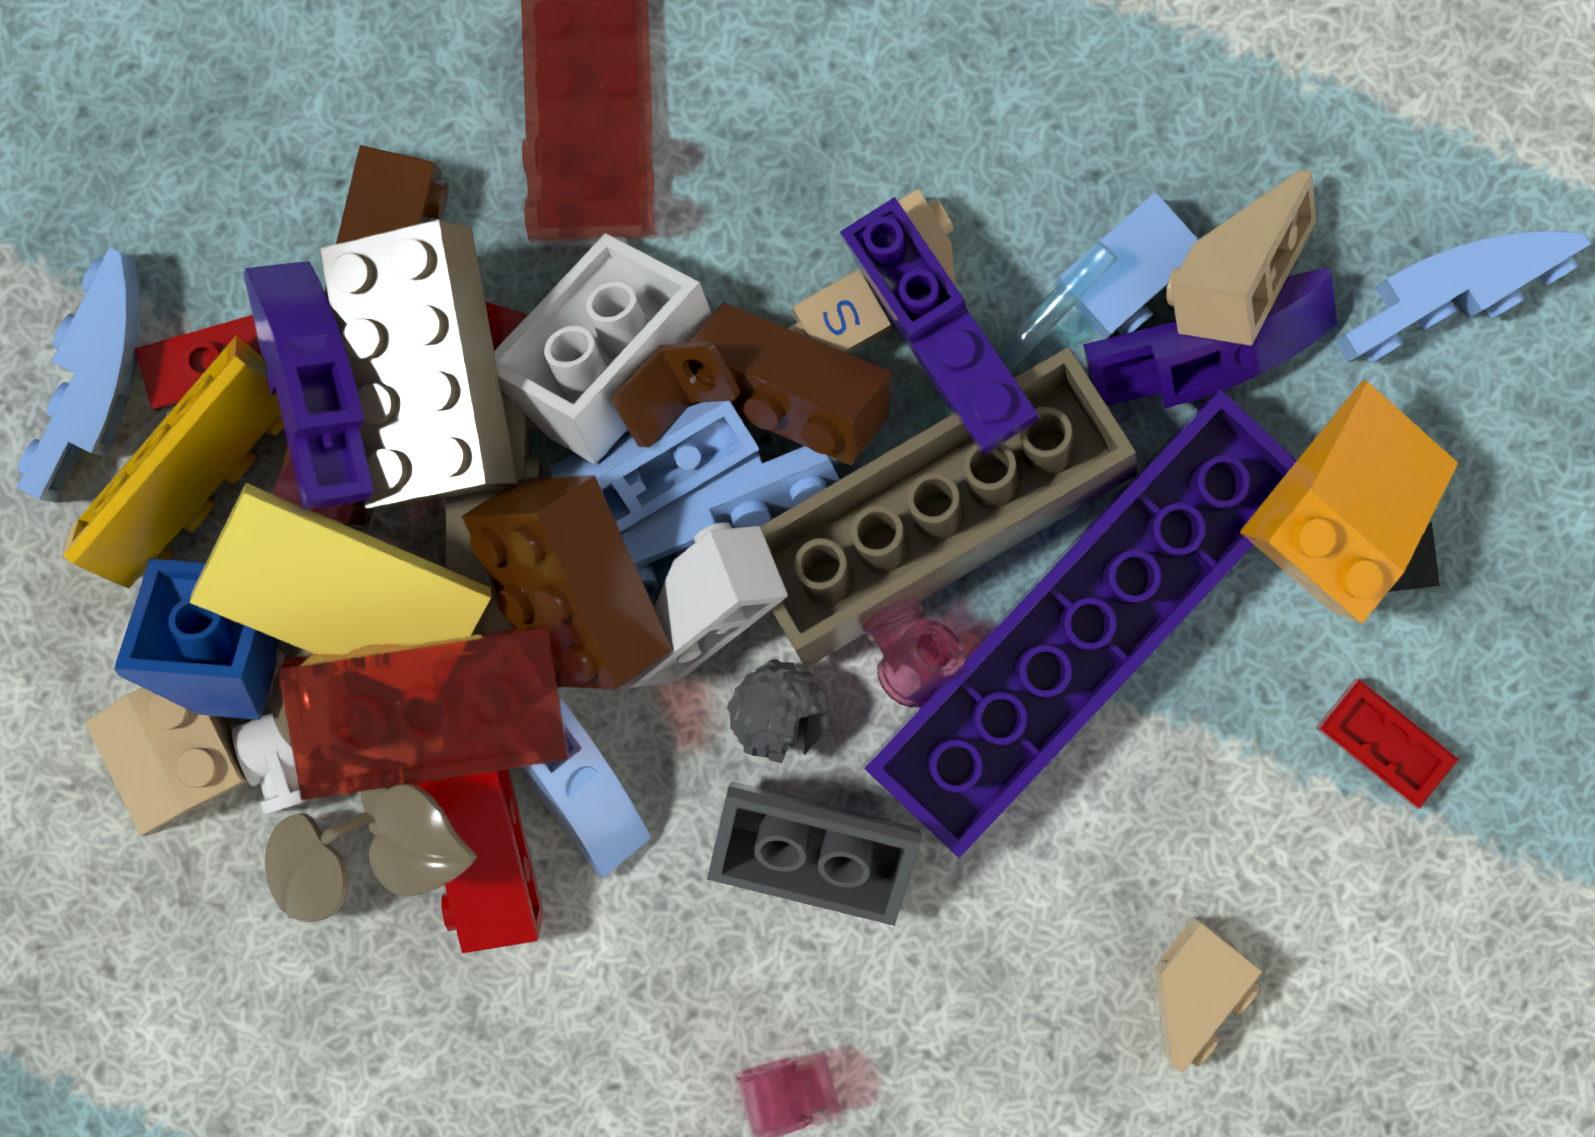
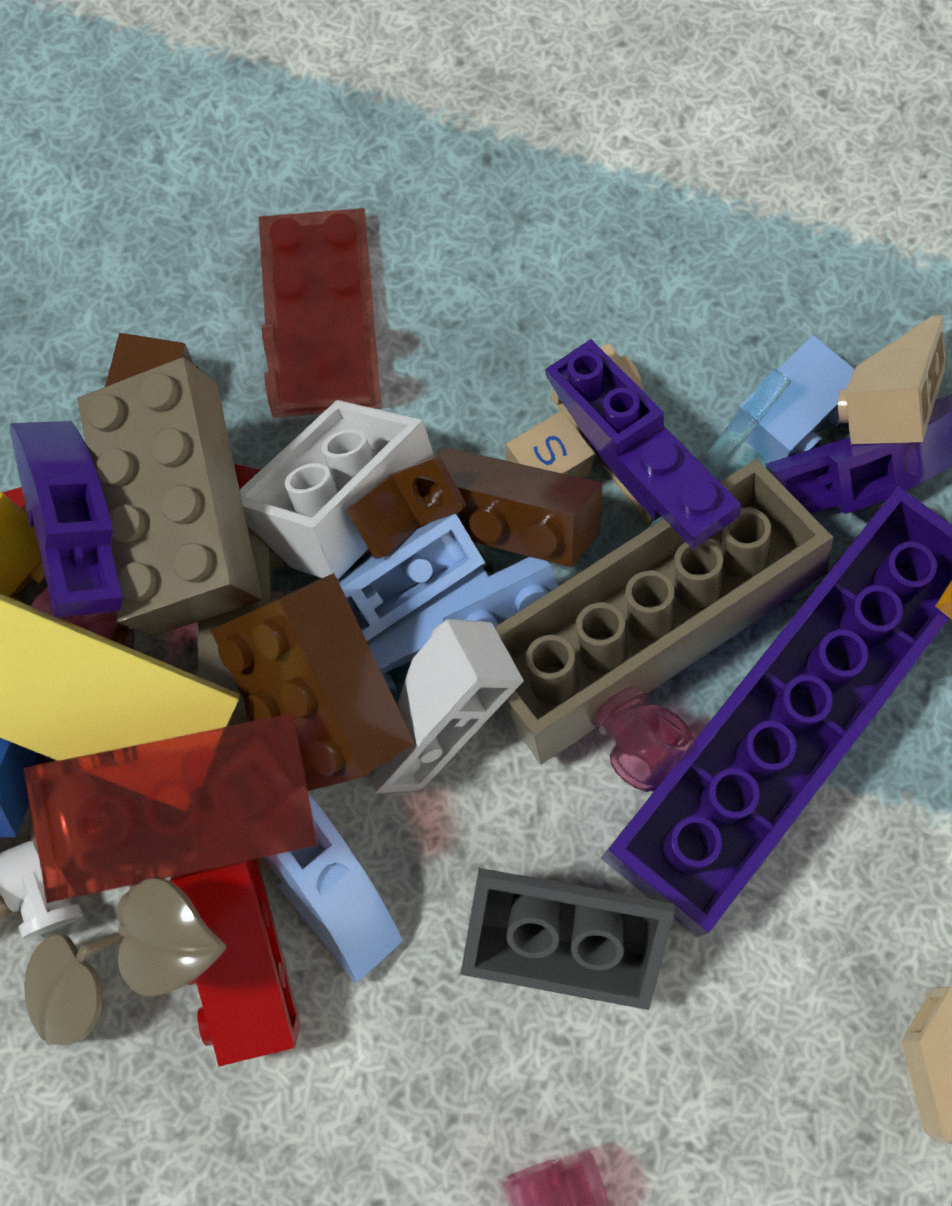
camera: 10 degrees left, 15 degrees down
dark grey piece [727,659,832,763] -> none

